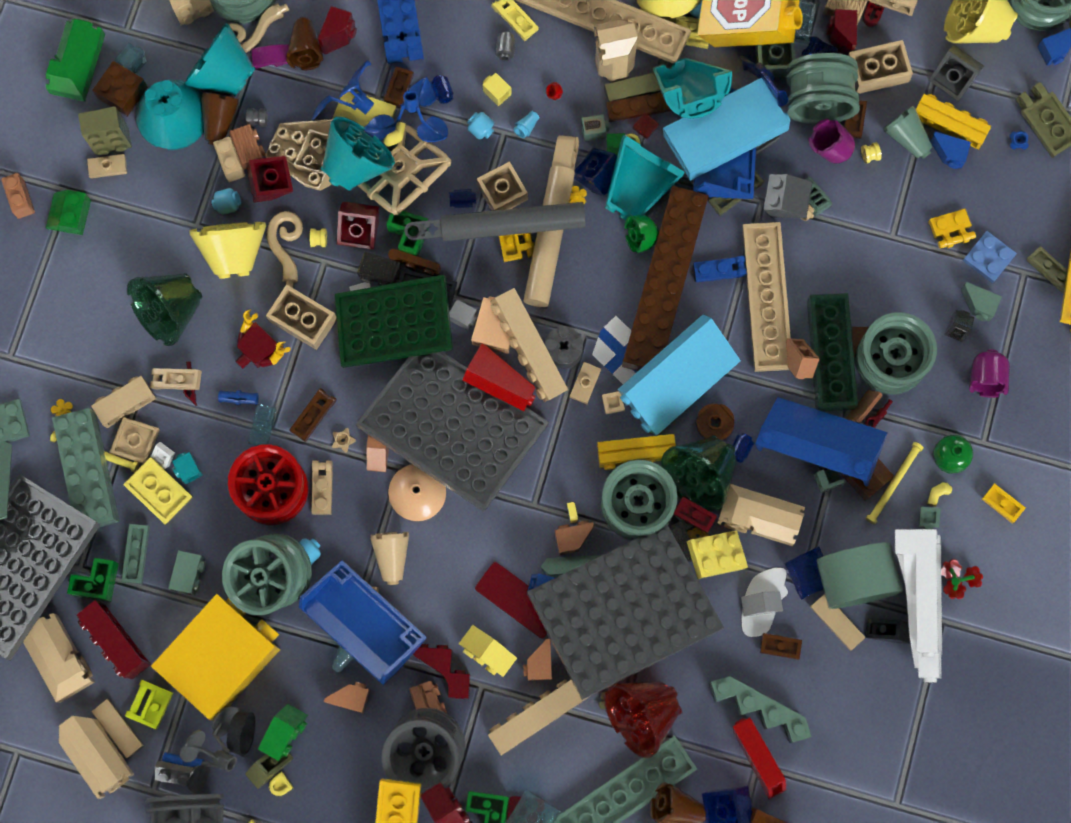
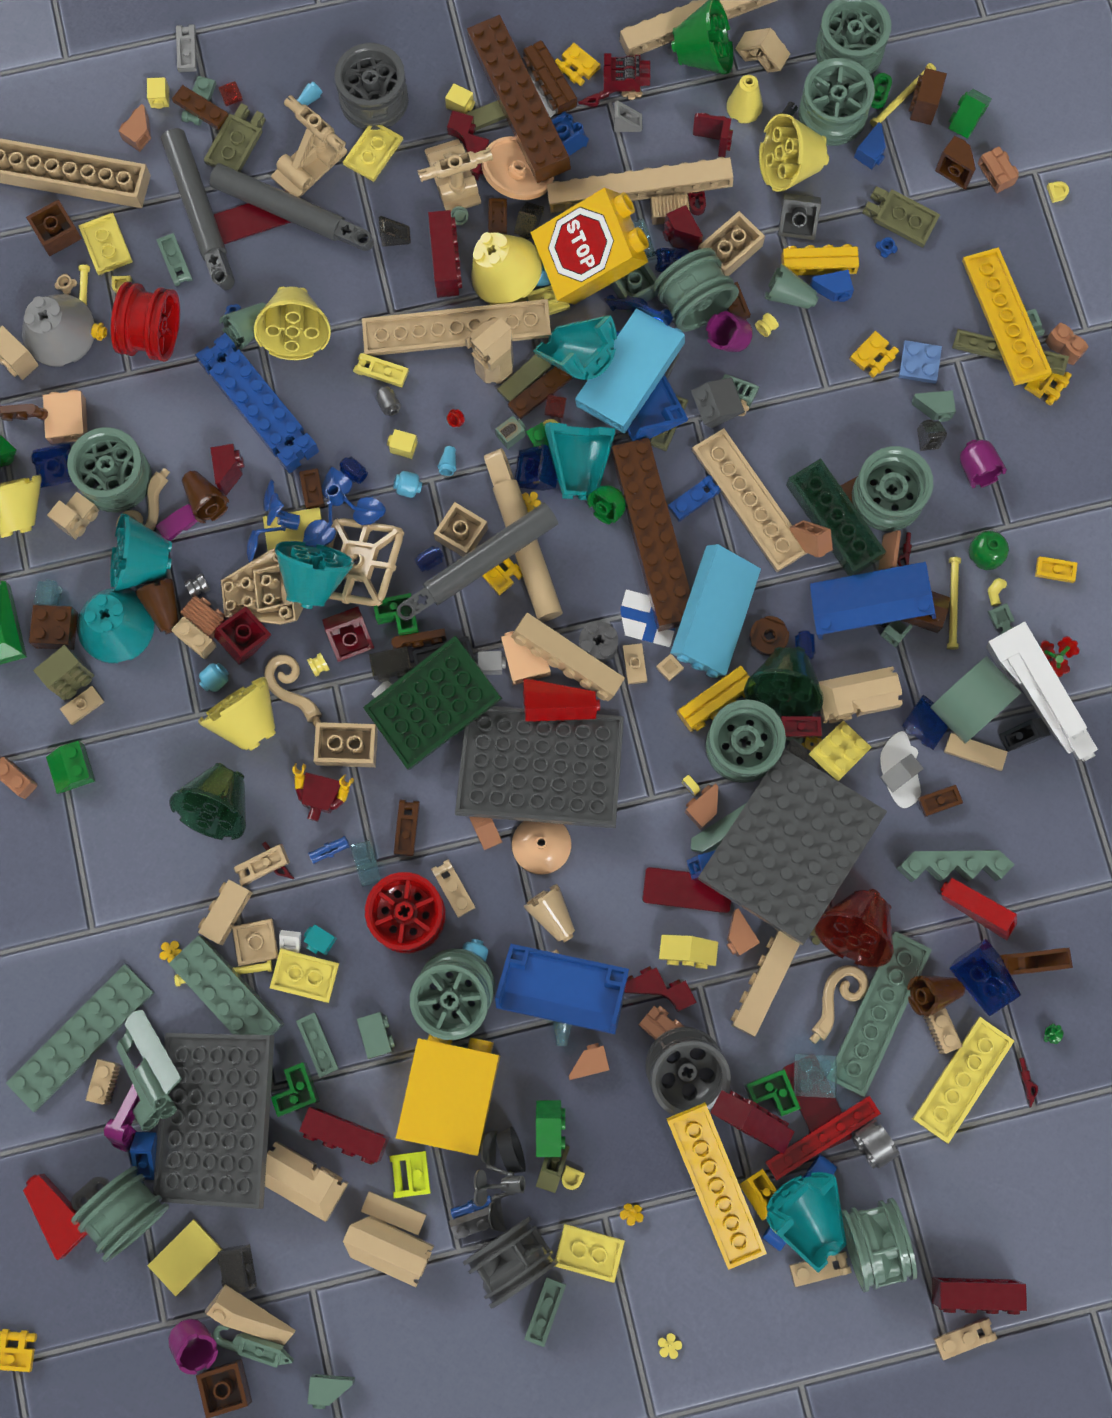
camera: 30 degrees left, 0 degrees up
tan plate [332,428,356,453] -> none
light yellow arm [384,122,406,146] -> none
none -> tan plant [809,965,868,1044]

